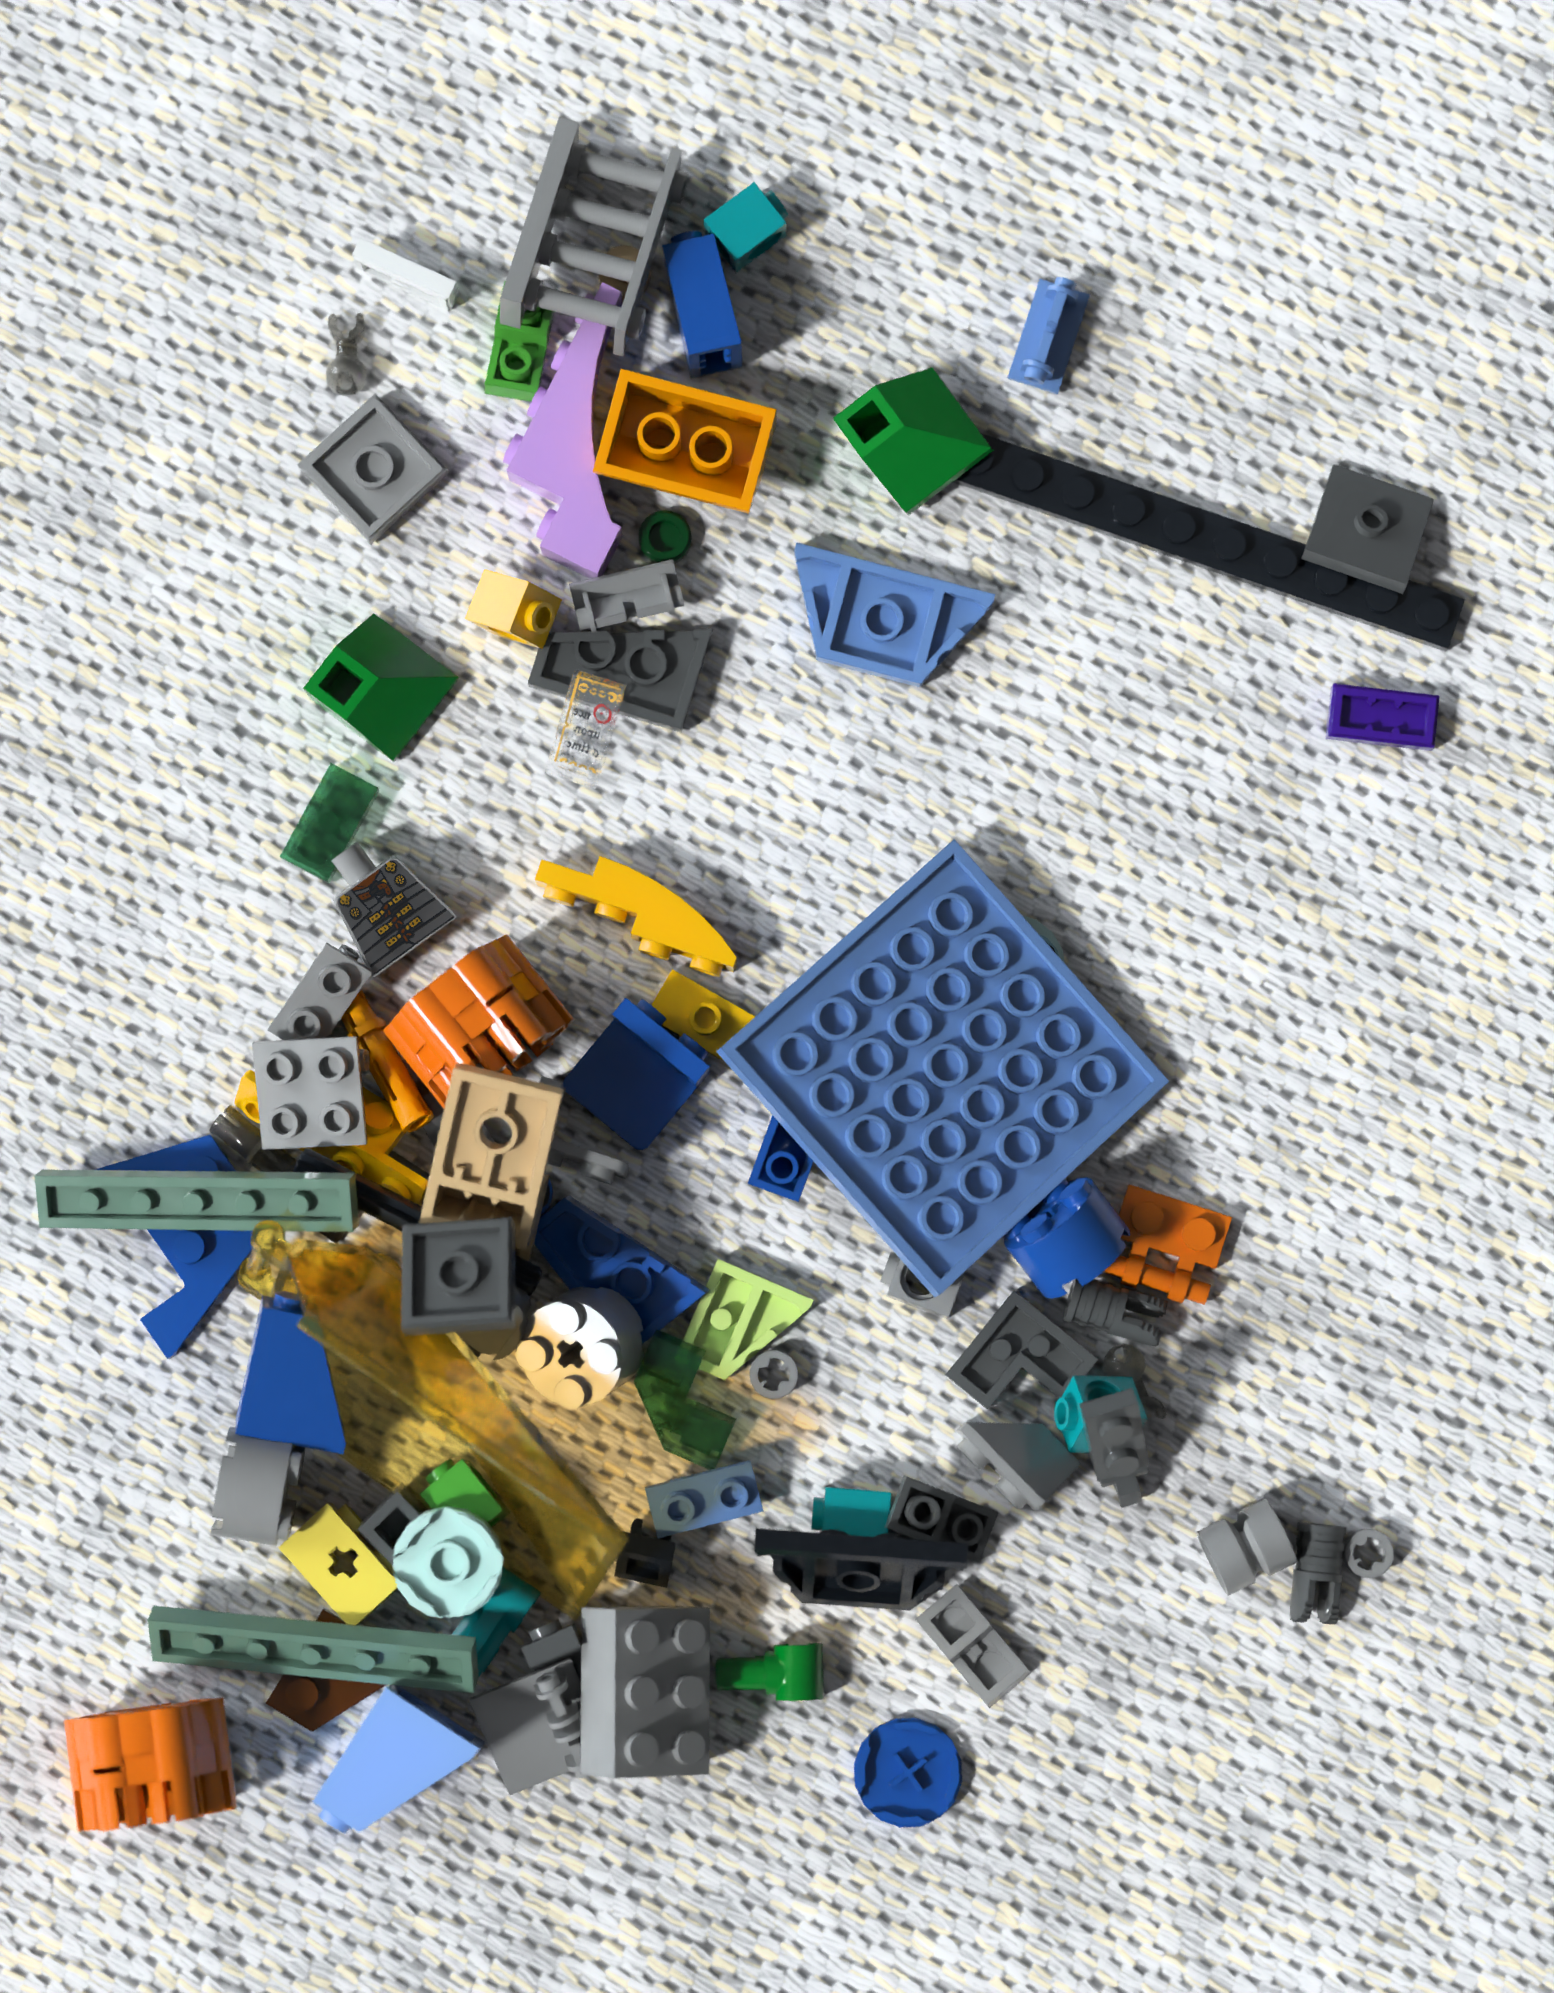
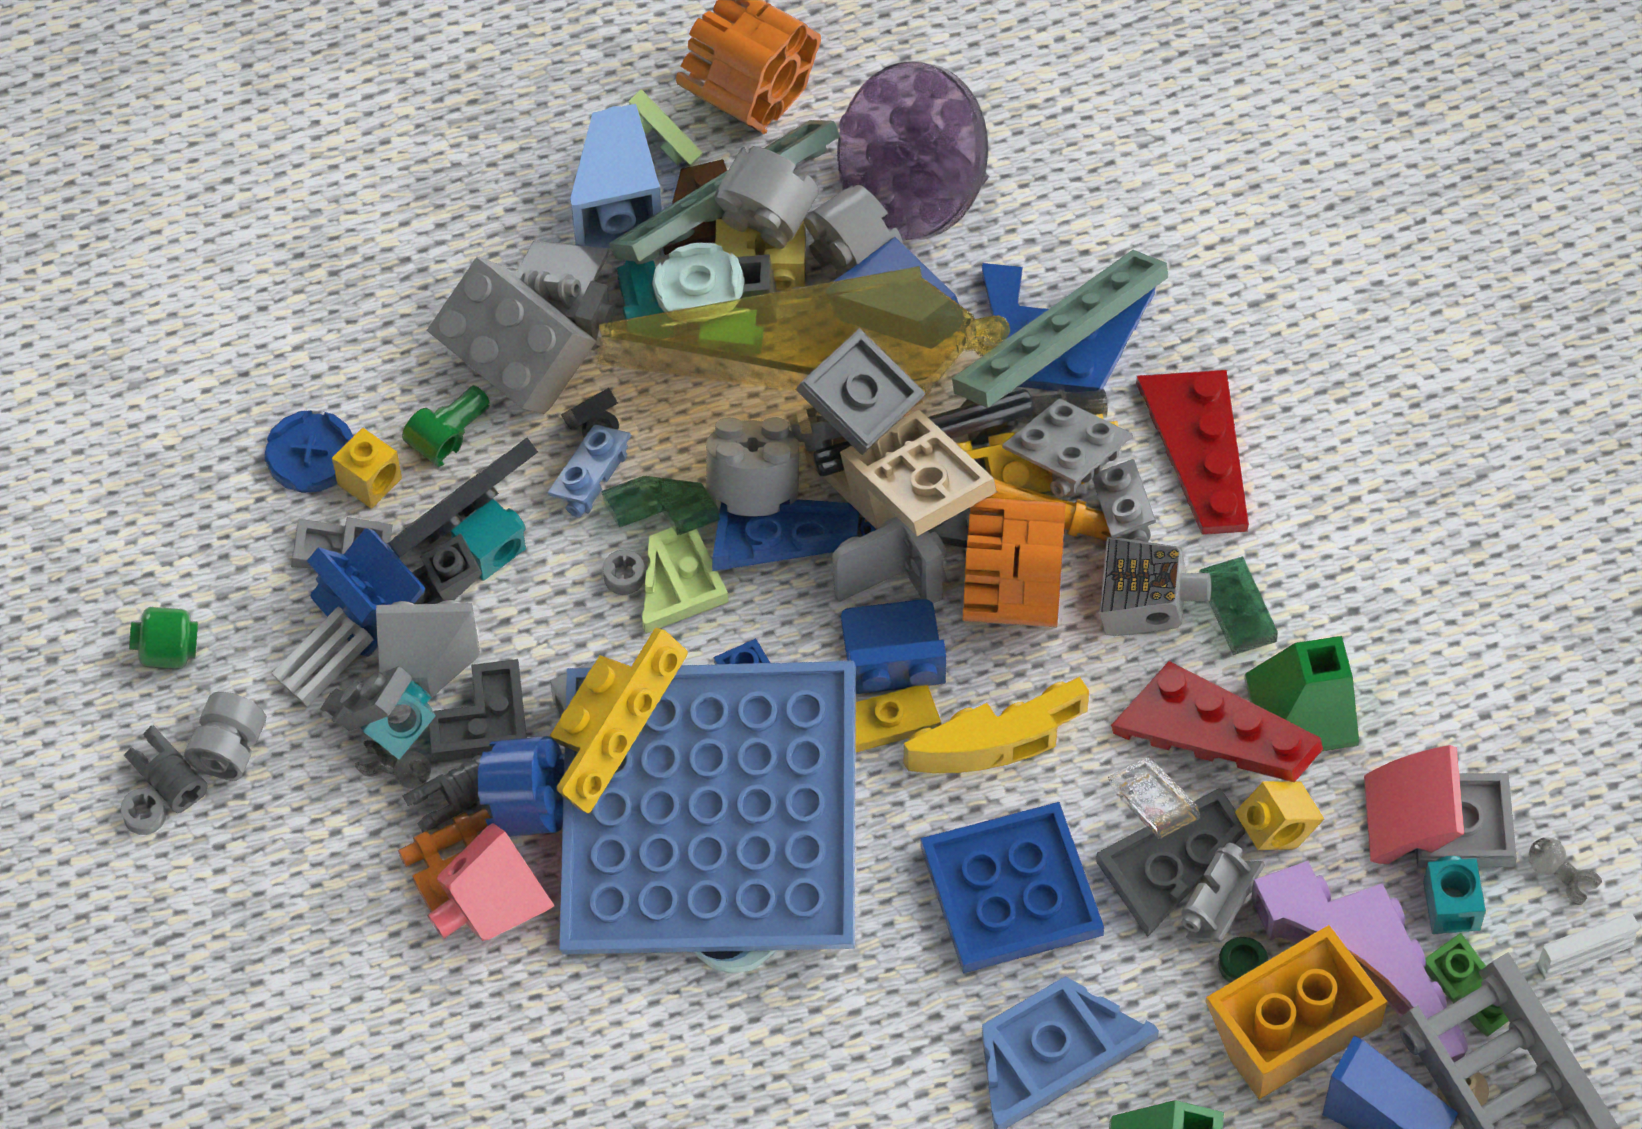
camera: 135 degrees right, 25 degrees down
none -> green head [129,607,198,669]
none -> white tile [272,607,374,707]
none -> blue bracket [307,528,425,657]
none -> yellow brick [332,427,402,509]
none -> coral torso [427,823,554,941]
none -> yellow bracket [550,628,688,813]
none -> yellowish green wing [629,89,703,167]
none -> light grey brick [714,146,819,249]
none -> clear purple bracket [837,61,990,240]
none -> blue plate [920,802,1104,974]
none -> red wing [1111,661,1323,783]
none -> red wing [1136,370,1249,535]
none -> coral slope [1364,745,1464,864]
none -> teal brick [1423,856,1486,934]

